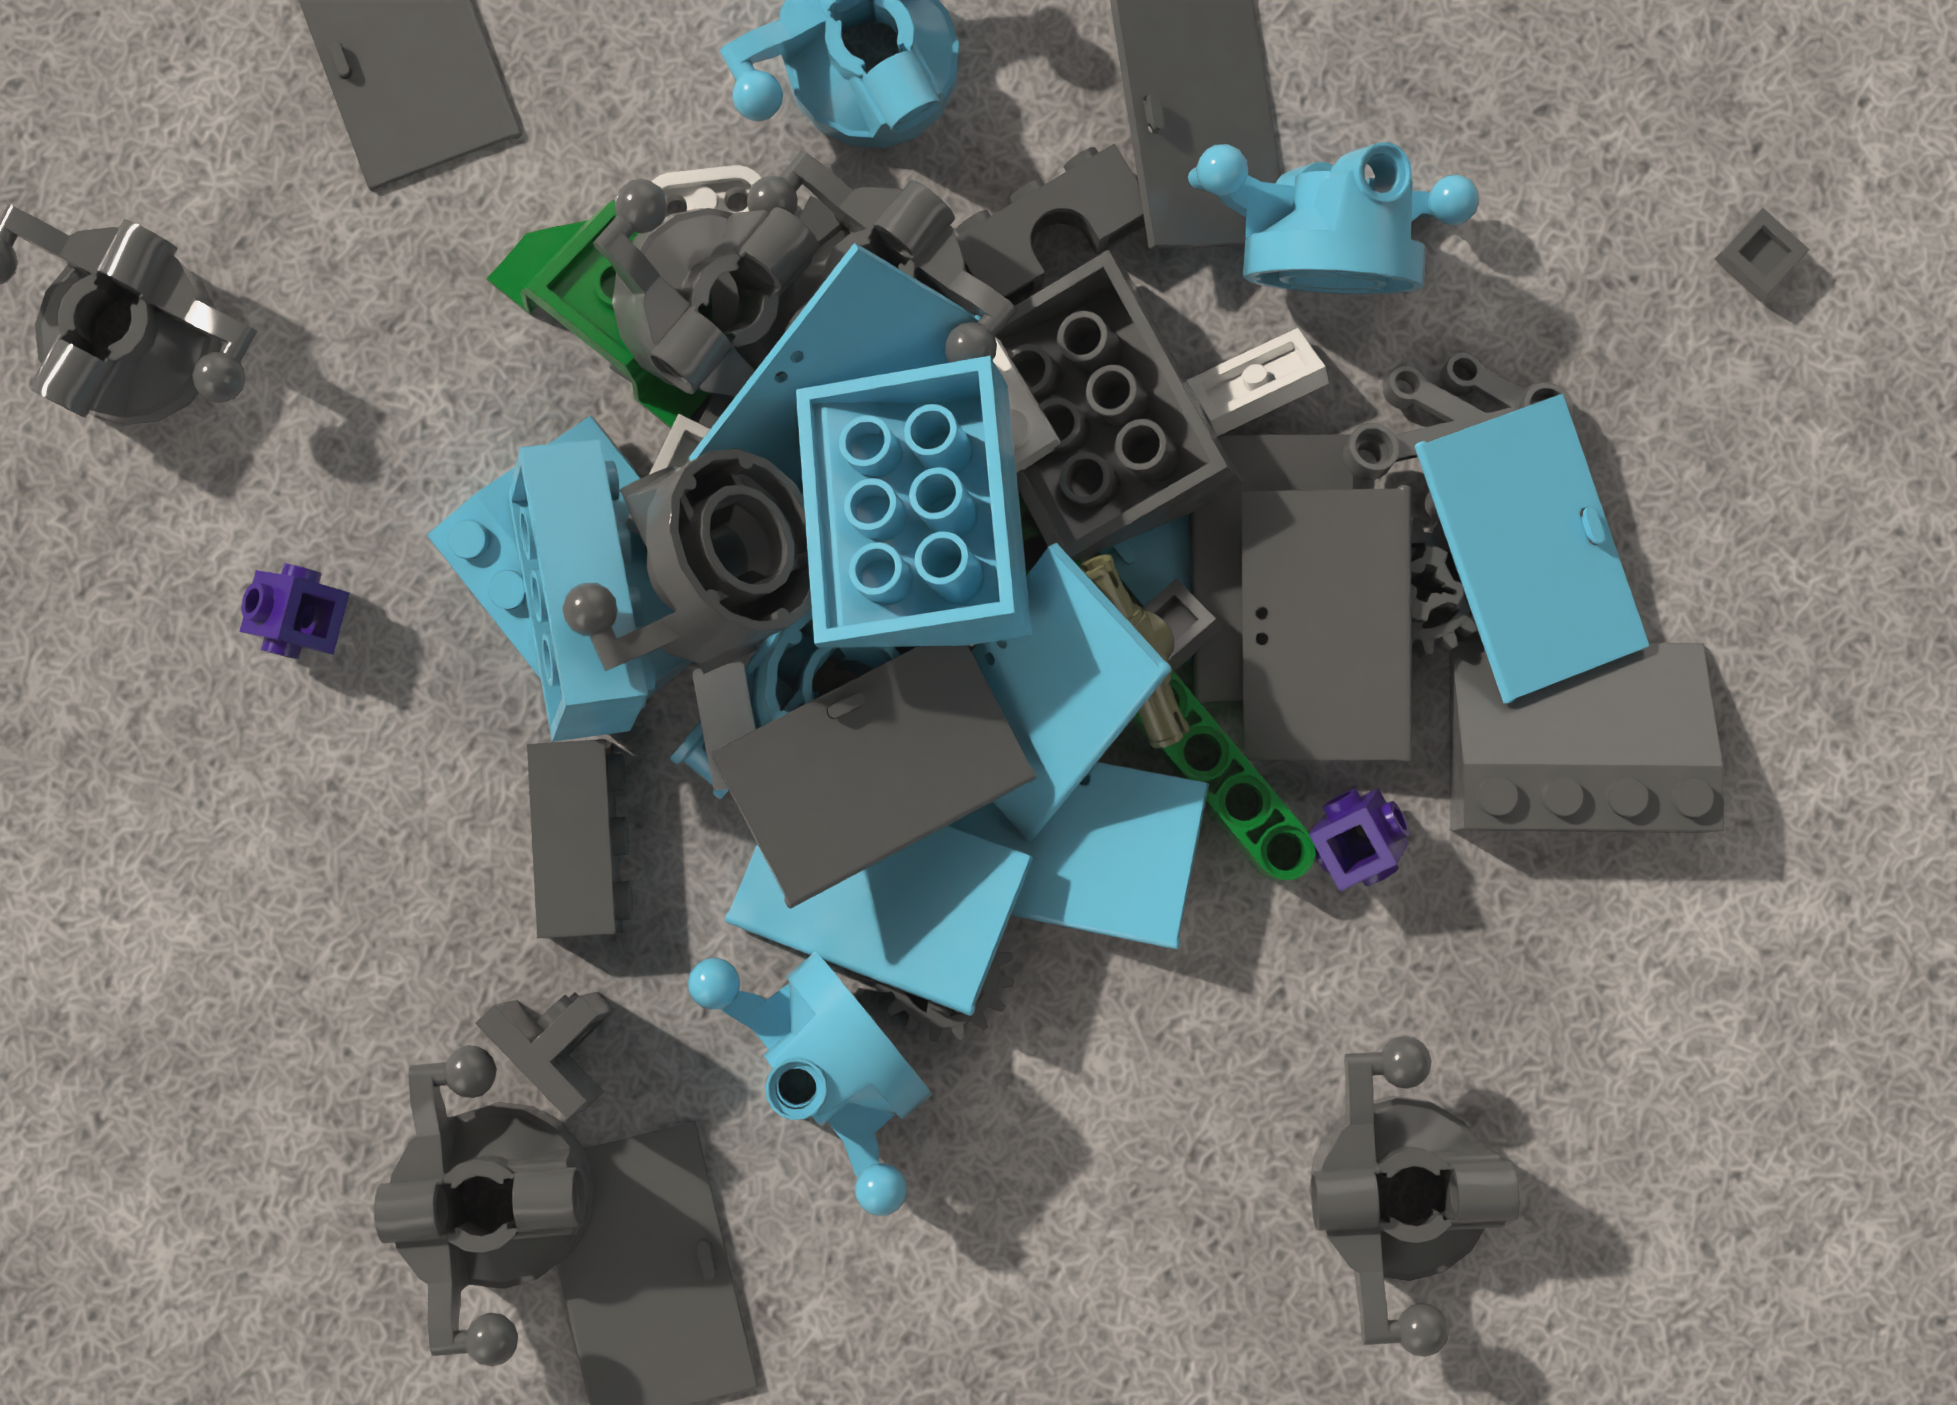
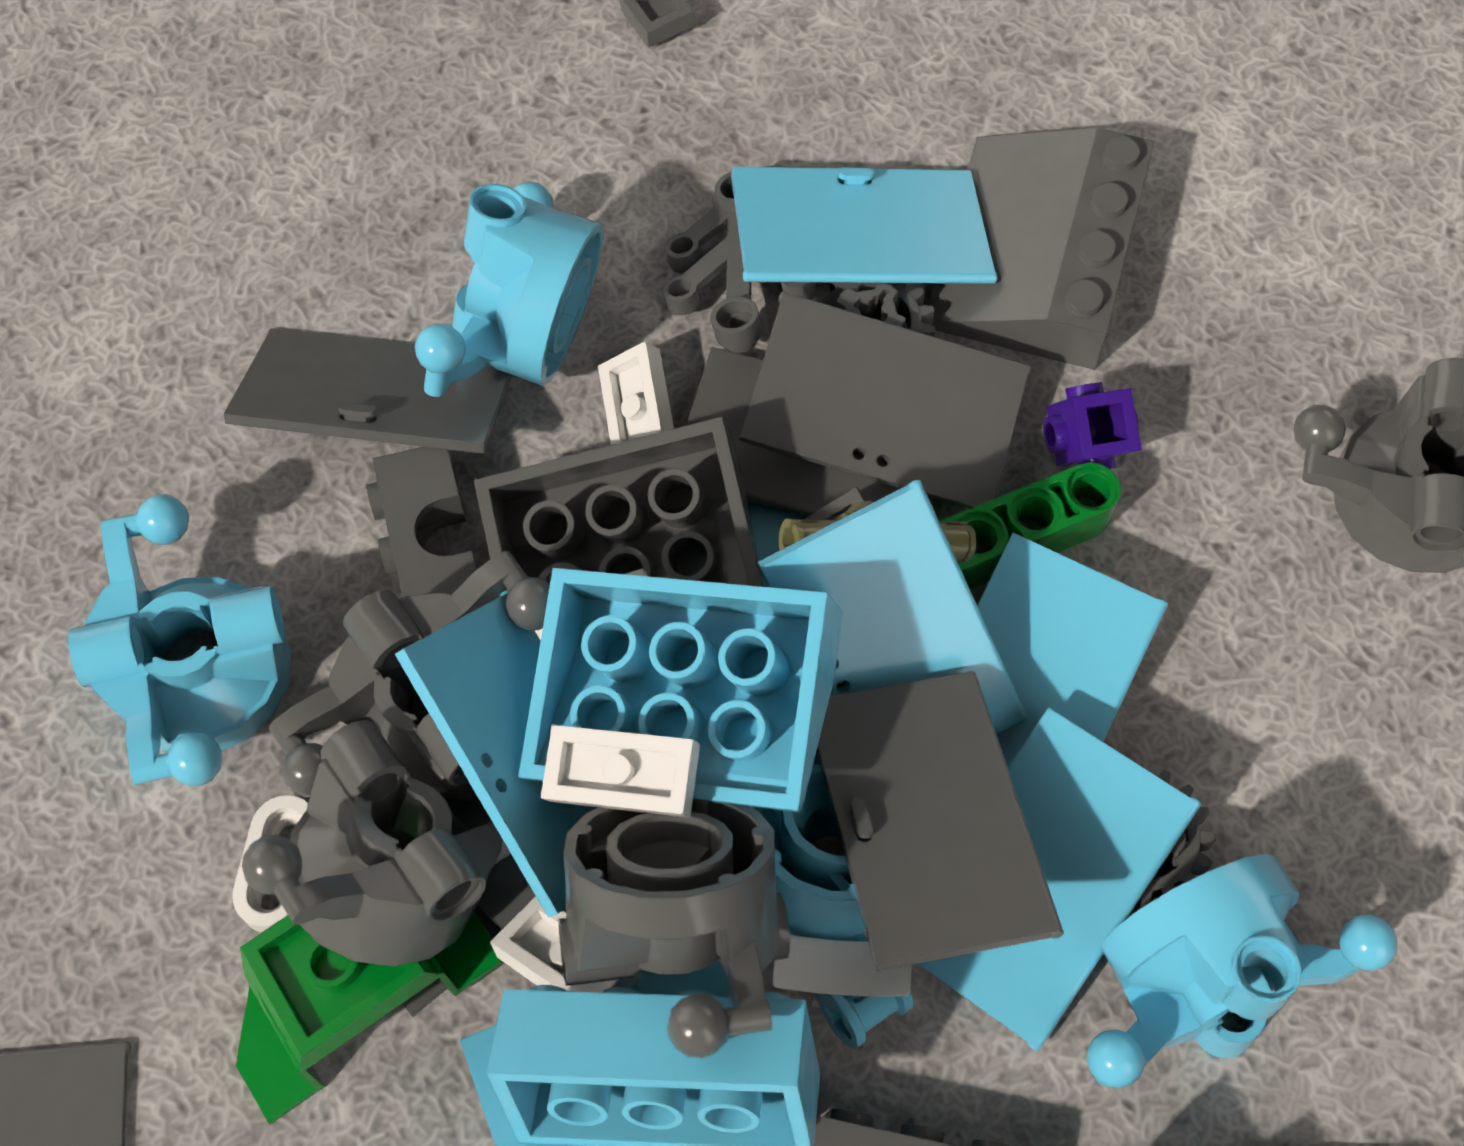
camera: 70 degrees left, 20 degrees down
none -> white plate [541,725,700,818]

